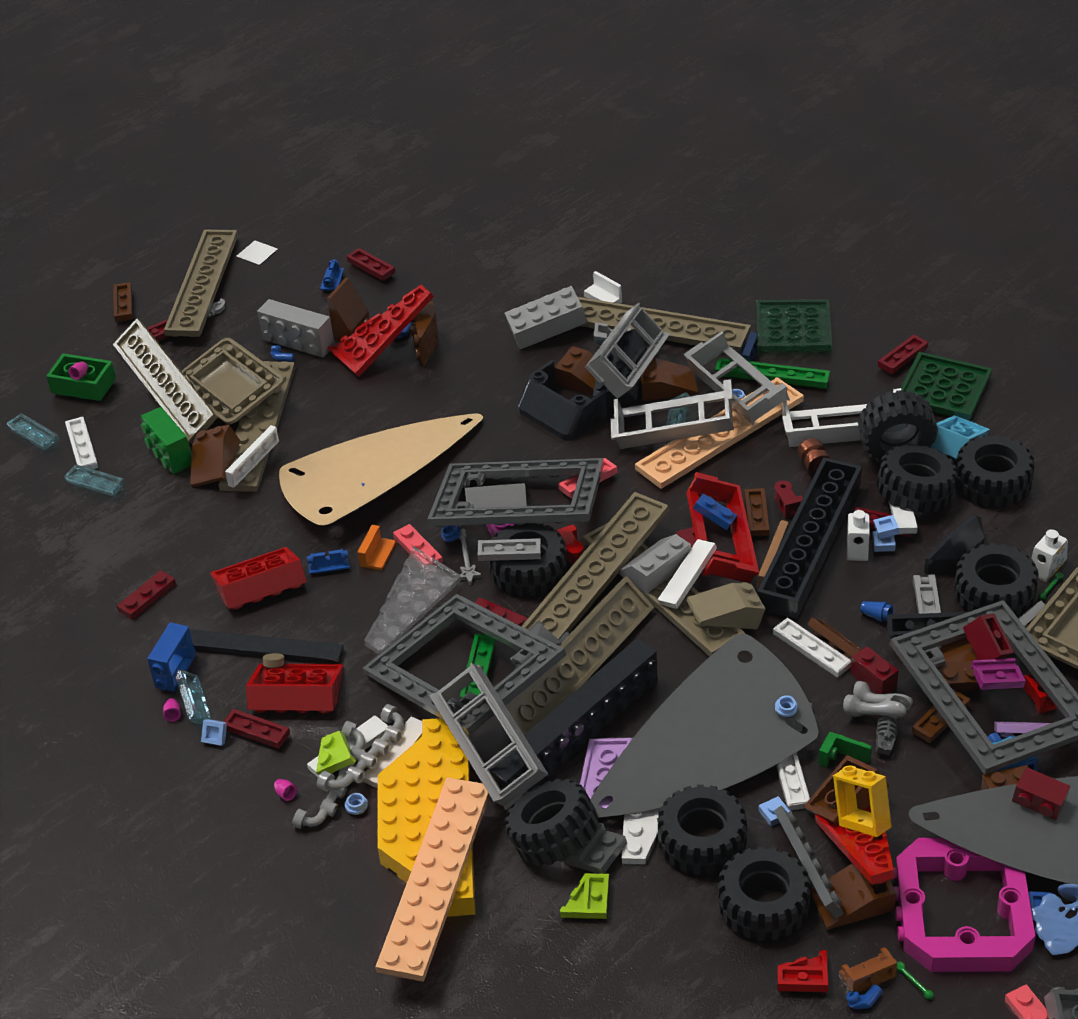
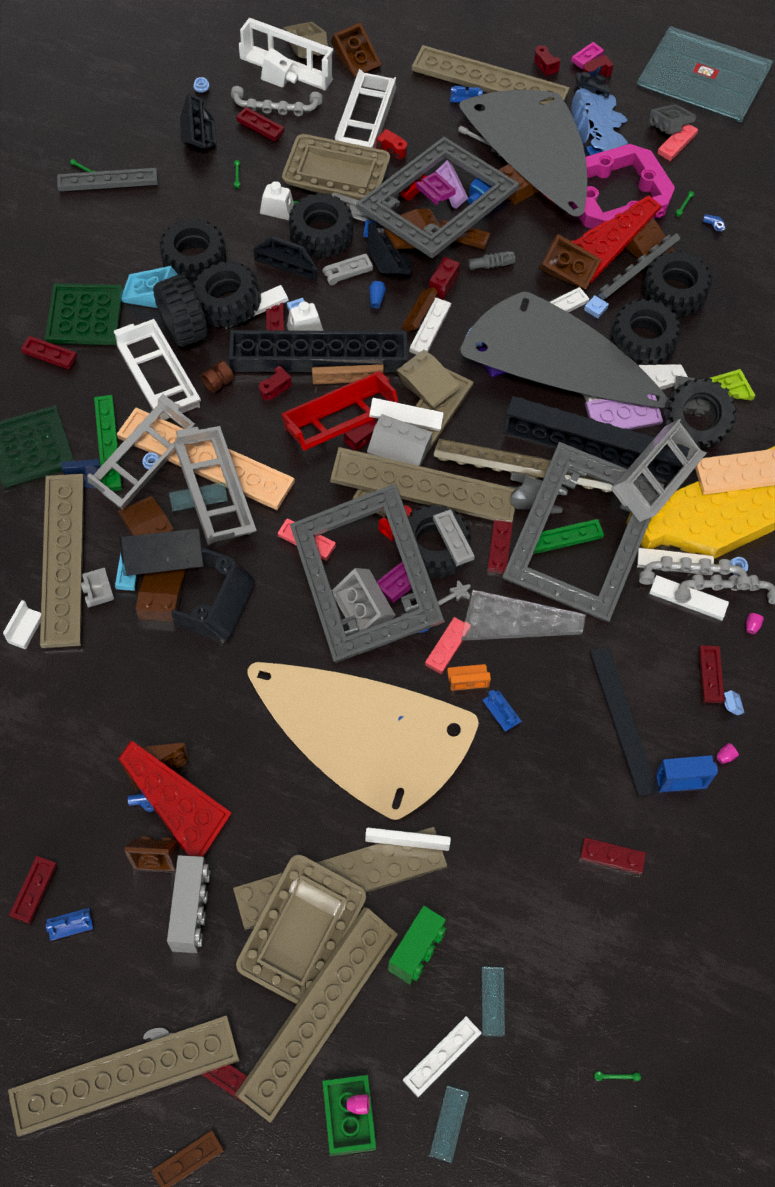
camera: 120 degrees left, 20 degrees up
clear light blue plate [175,669,212,725] -> none
reddish brown slope [191,425,241,488] -> none
red slope [210,547,307,610] -> none
white sticker [237,241,277,265] -> none
red slope [246,664,343,713] -> none
dark tan tile [263,653,284,668] -> none
blue arm [270,345,294,362] -> none
lime wing [316,731,356,775] -> none
light grey brick [505,286,588,350] -> none
light grey piece [585,303,670,399] -> none
blue plate [693,494,737,530] -> none
reddish brown plate [744,488,770,536] -> none
light blue plate [775,695,798,717] -> none
red wing [777,950,828,992] -> none
green bracket [819,732,872,768] -> none
yellow window [833,766,892,837] -> none
dark orange hinge [839,947,897,993] -> none
light grey piece [843,681,913,719] -> none
light blue plate [873,515,899,539] -> none
dark red brick [963,613,1014,660] -> none
dark red brick [1012,767,1071,820] -> none

